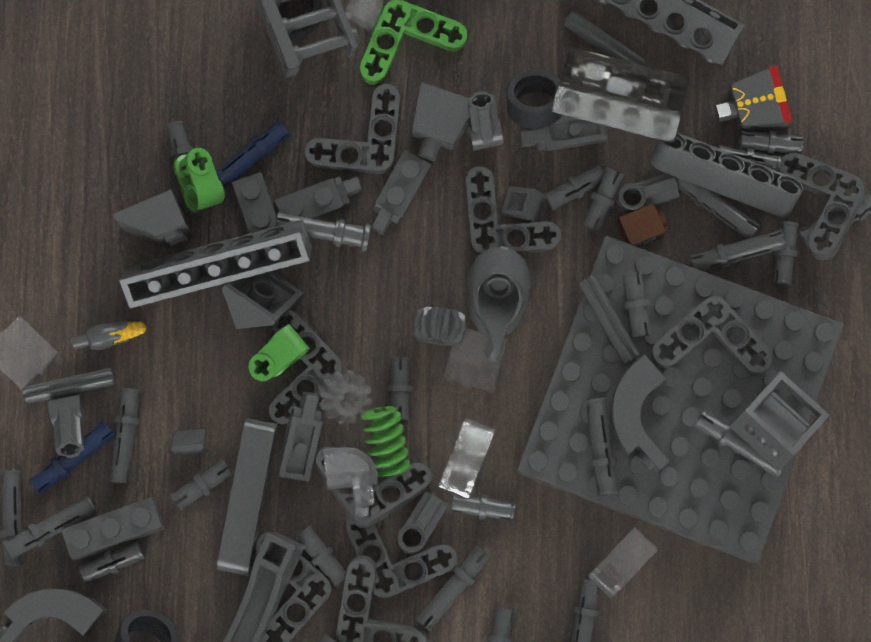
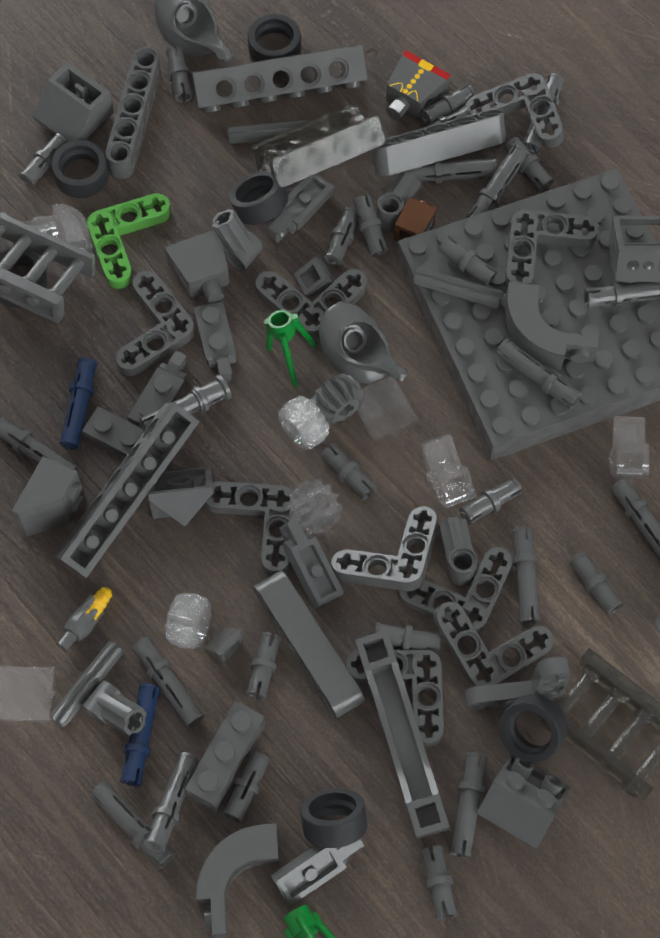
camera: 50 degrees left, 15 degrees down
bright green piece [173,148,225,212] -> none
bright green piece [248,324,310,382] -> none
clear brick [323,447,378,517] -> none
bright green piece [361,406,410,477] -> none
none -> clear gear [165,592,212,649]
none -> green plant [264,310,316,387]
none -> clear gear [278,395,330,450]

